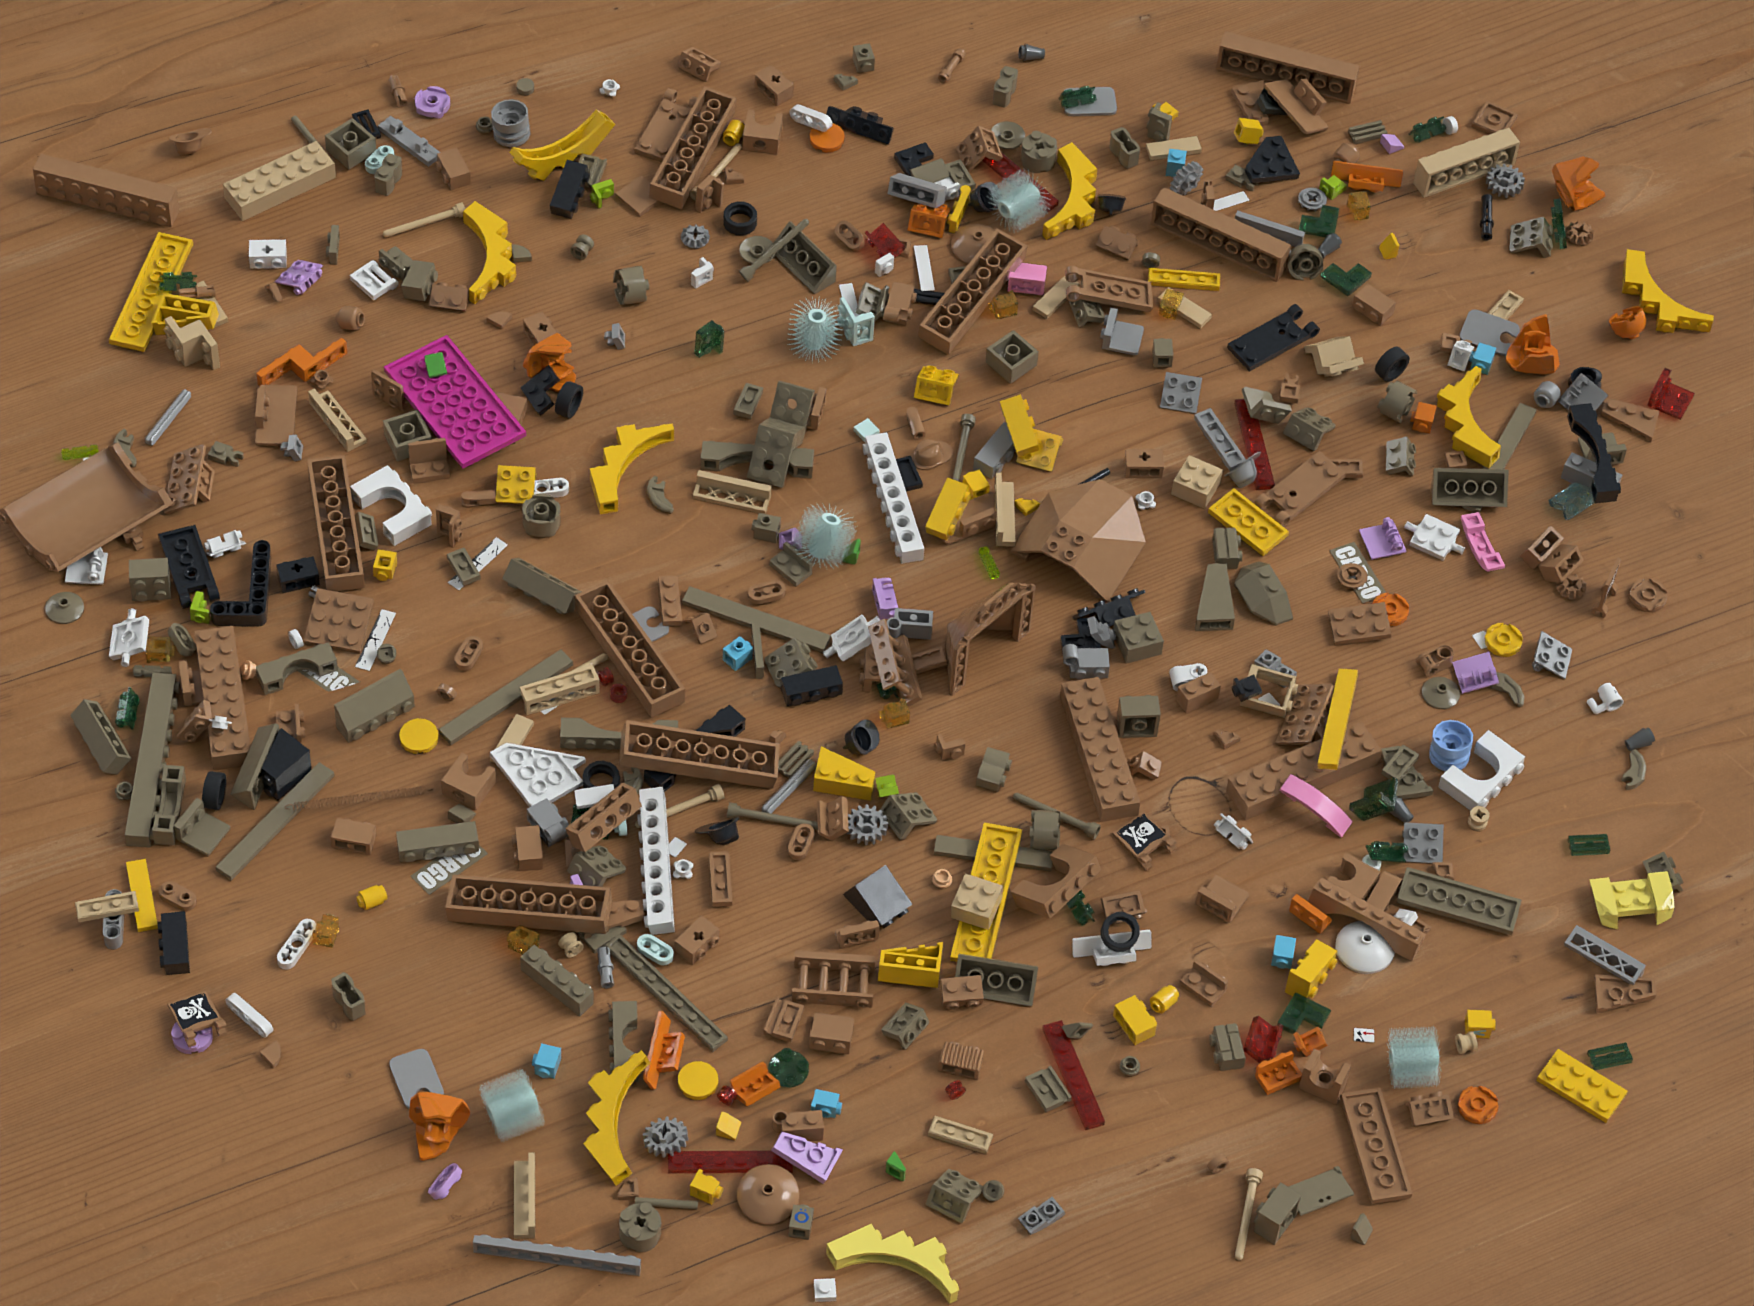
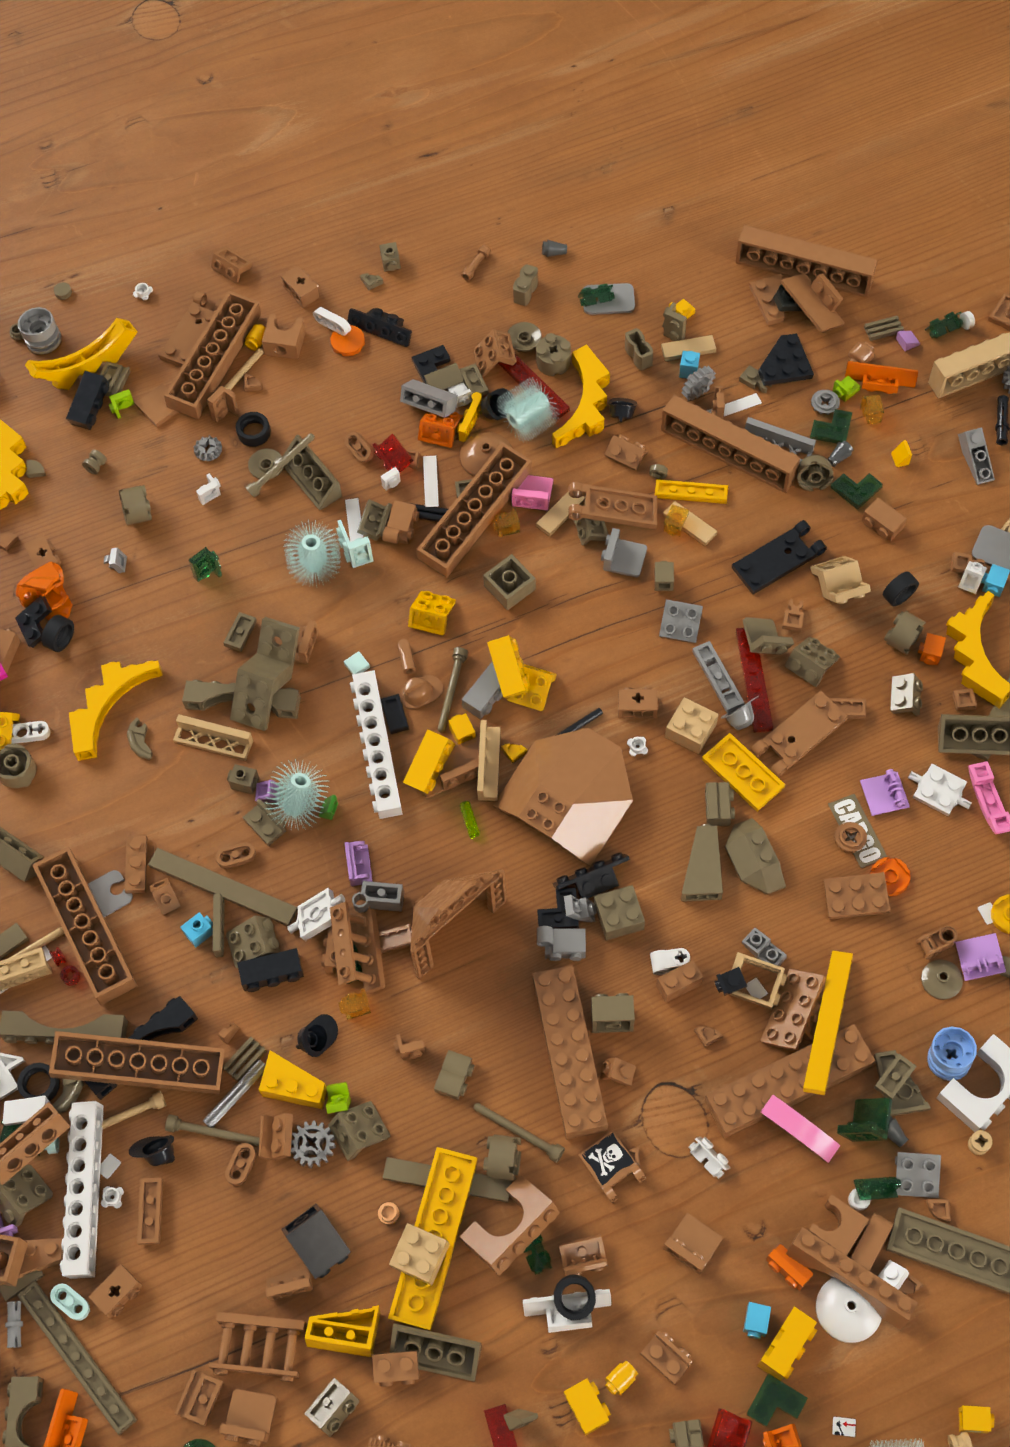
camera: 10 degrees right, 10 degrees up
yellow brick [1234,118,1263,144] -> none
none -> light grey slope [958,427,995,485]

